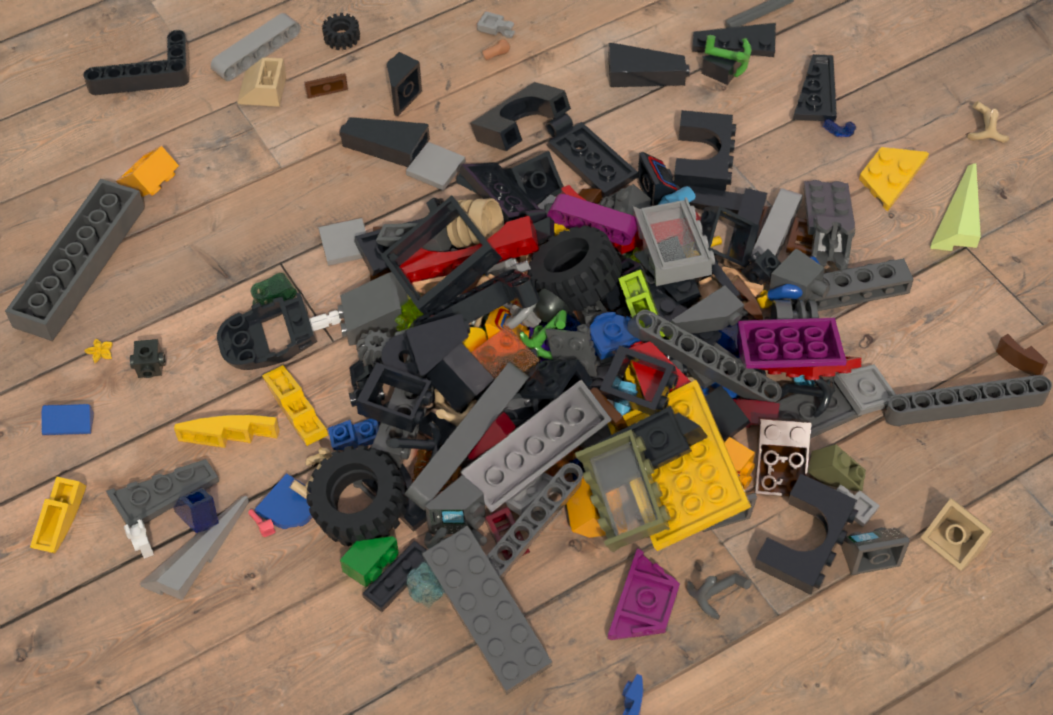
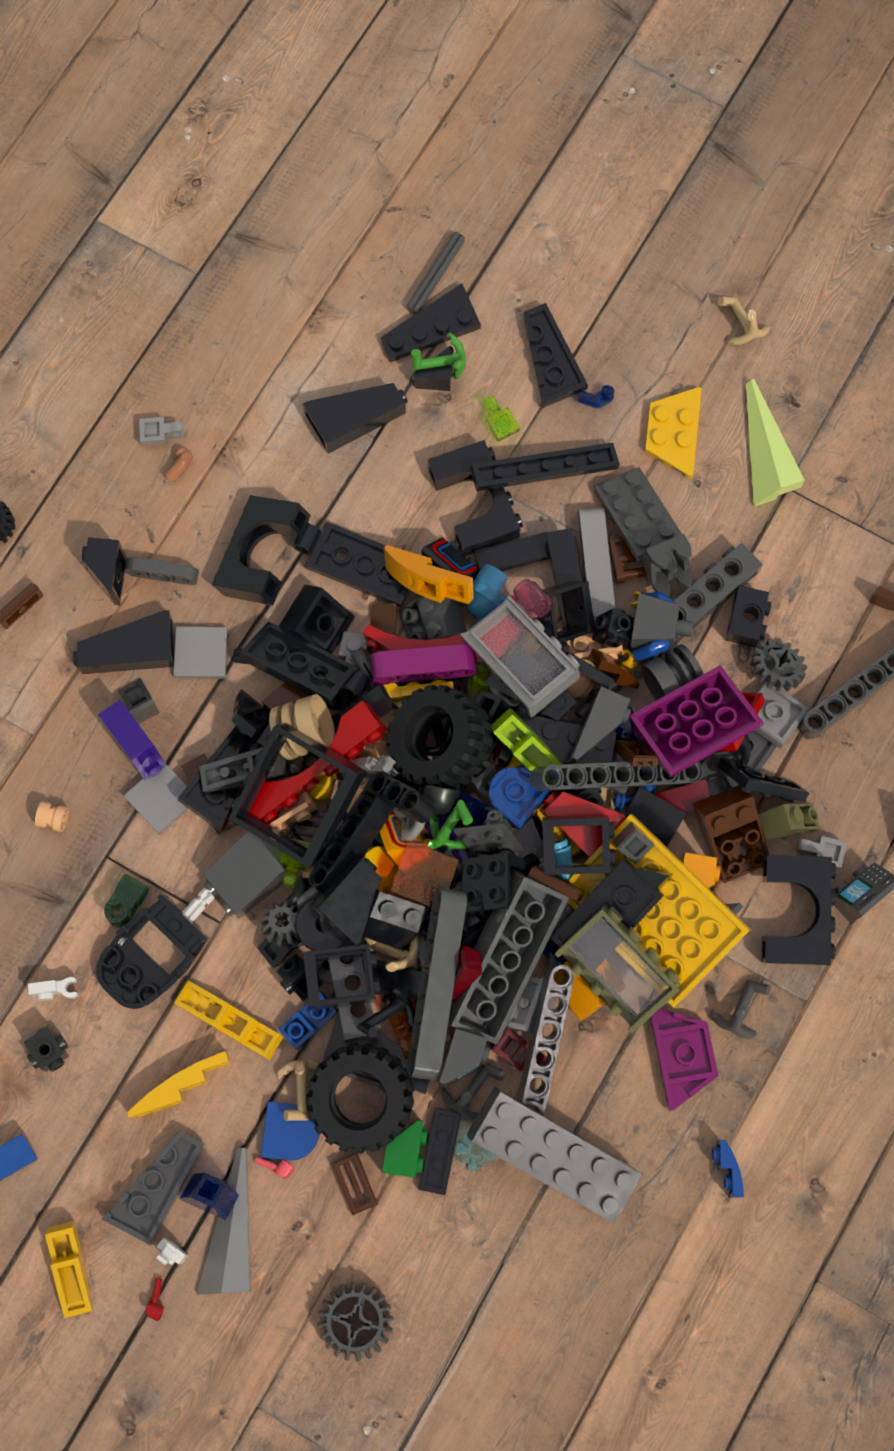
camera: 30 degrees left, 20 degrees up
none -> white plate [28,977,79,1001]
none -> light nougat wheel [35,801,69,832]
none -> dark purple brick [98,700,166,780]
none -> dark grey slope [118,679,160,724]
none -> dark grey beam [124,557,199,585]
none -> red hand [146,1278,165,1321]
none -> dark grey gear [317,1282,394,1362]
none -> reddish brown tile [332,1153,378,1215]
none -> light orange slope [384,545,474,604]
none -> black plate [470,443,620,491]
none -> clear neon green plate [484,396,520,442]
none -> clear pink brick [513,579,552,618]
none -> reddish brown tile [614,740,659,767]
none -> dark grey slope [614,822,655,864]
none -> black wing [717,757,809,803]
none -> black brick [725,585,772,647]
none -> dark grey gear [750,639,807,692]

